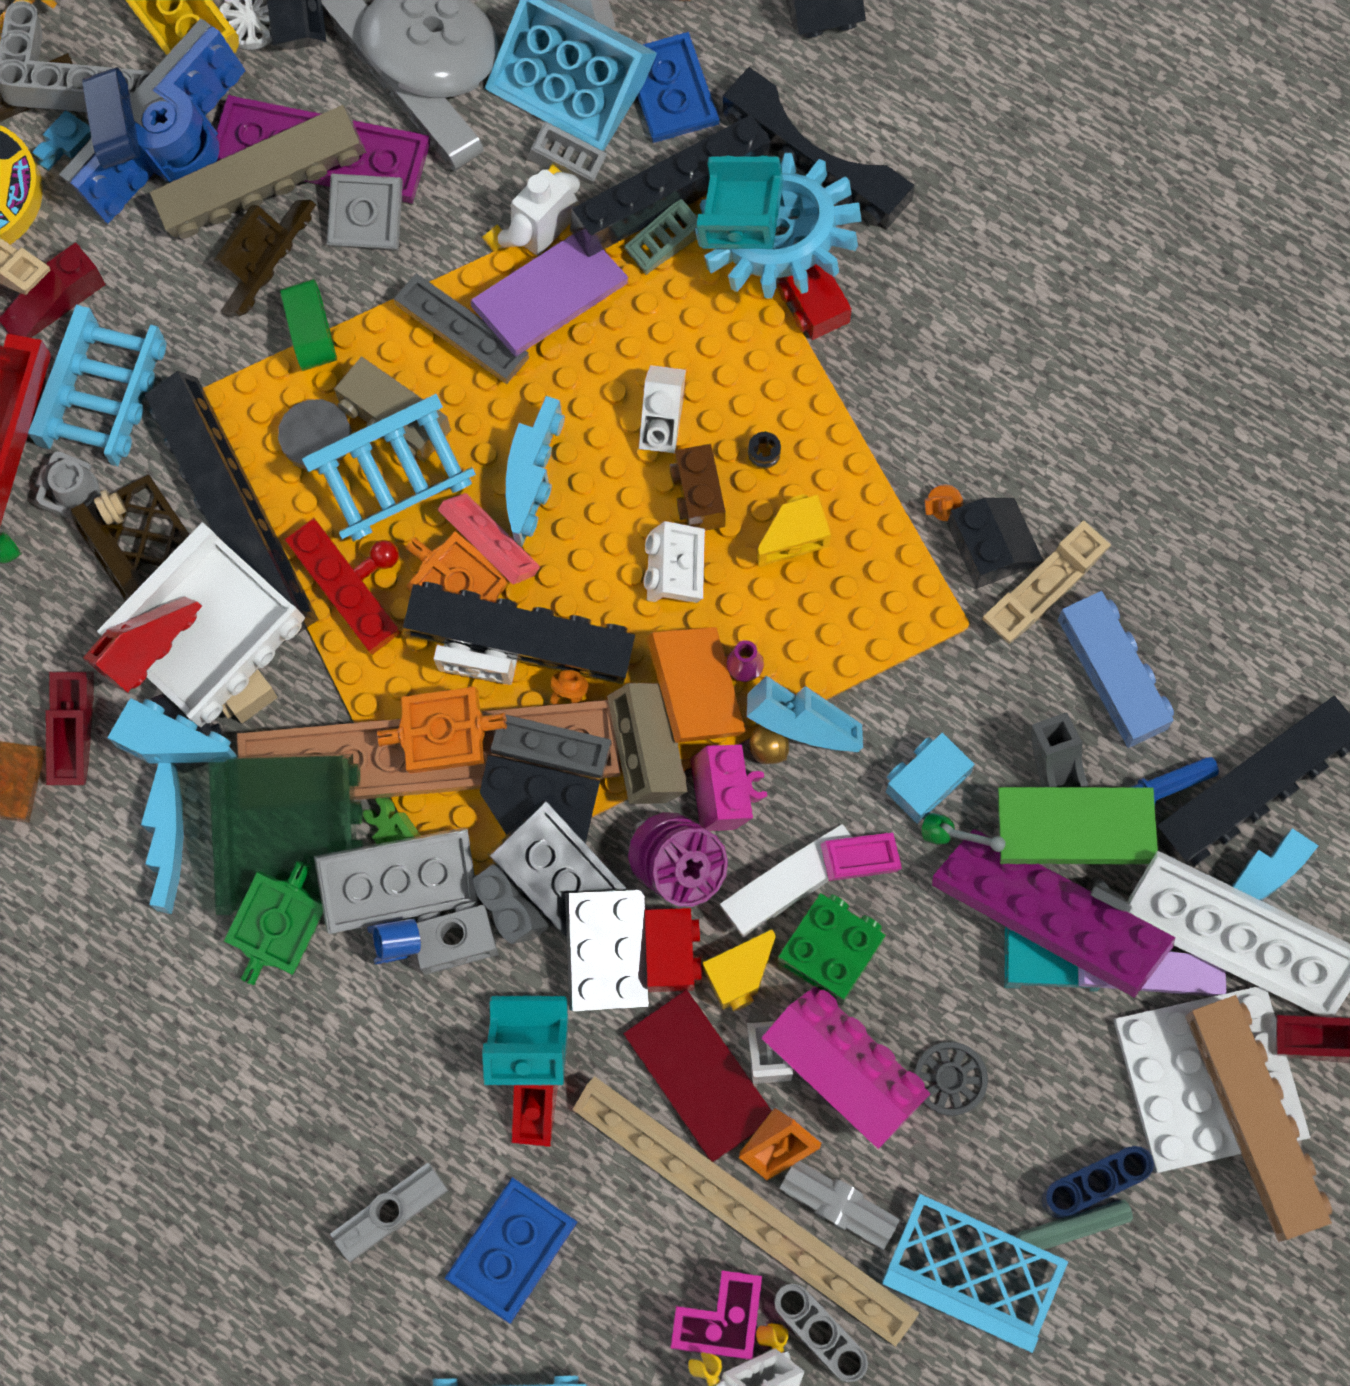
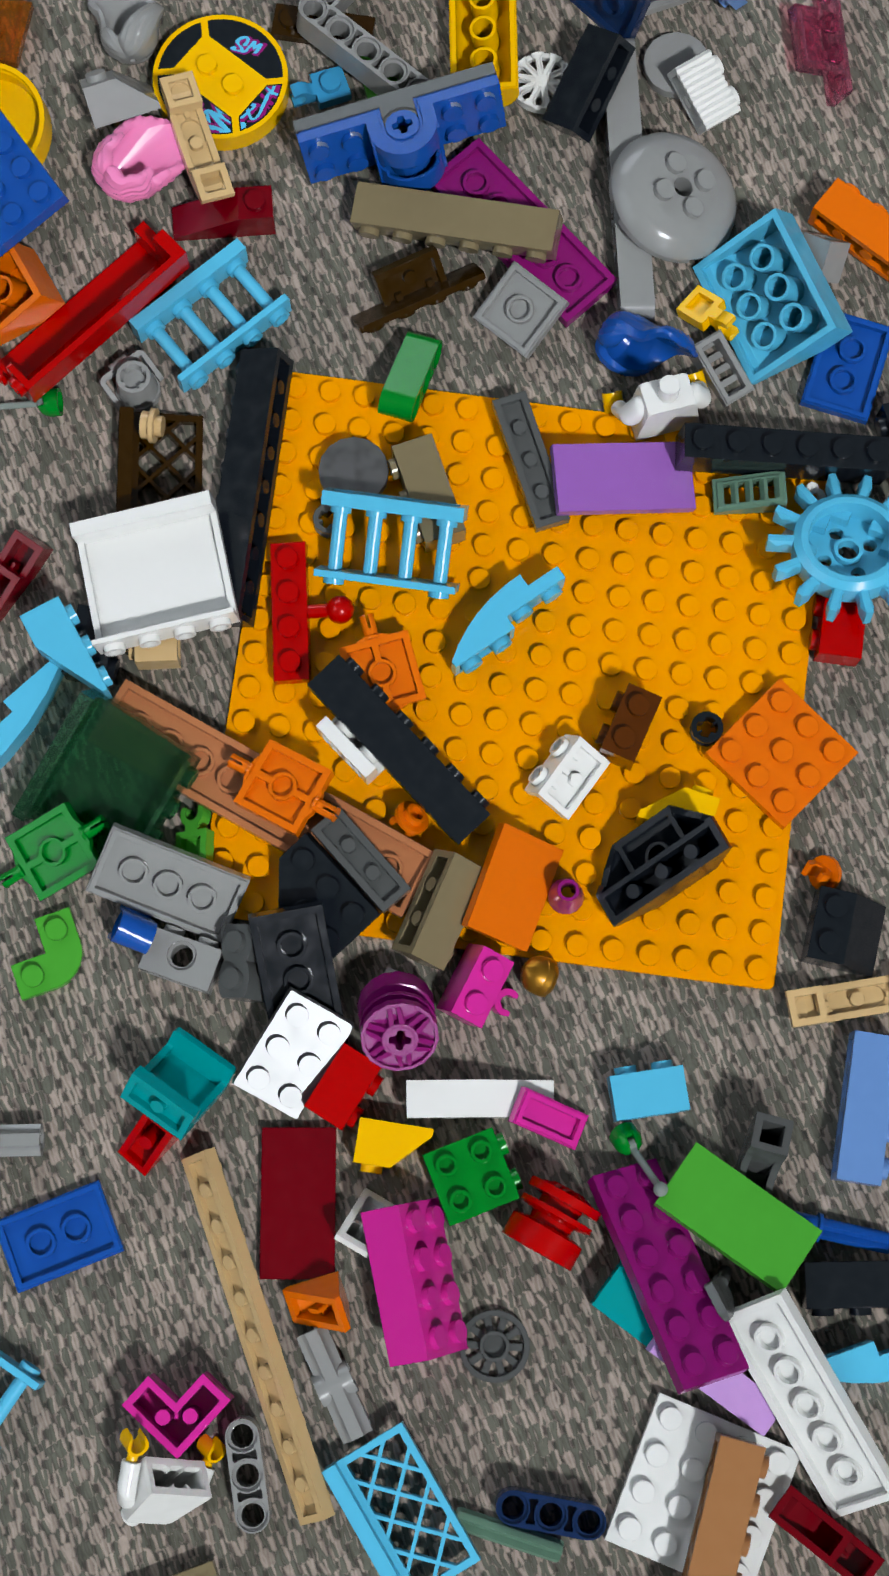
camera: 30 degrees right, 5 degrees up
dark blue beam [82,67,140,169] -> none
red slope [83,596,202,693] -> none
coral tile [438,493,540,585] -> none
white slope [639,365,686,453] -> none
teal panel [696,156,783,249] -> none
medium azure slope [747,676,863,752] -> none
none -> bright green plate [11,907,84,1001]
none -> dark grey bush [313,505,334,539]
none -> red wheel [502,1175,601,1271]
none -> blue piece [595,311,698,377]
none -> black wedge [596,805,732,927]
none -> yellow plate [676,285,739,342]
none -> orange plate [704,679,859,830]

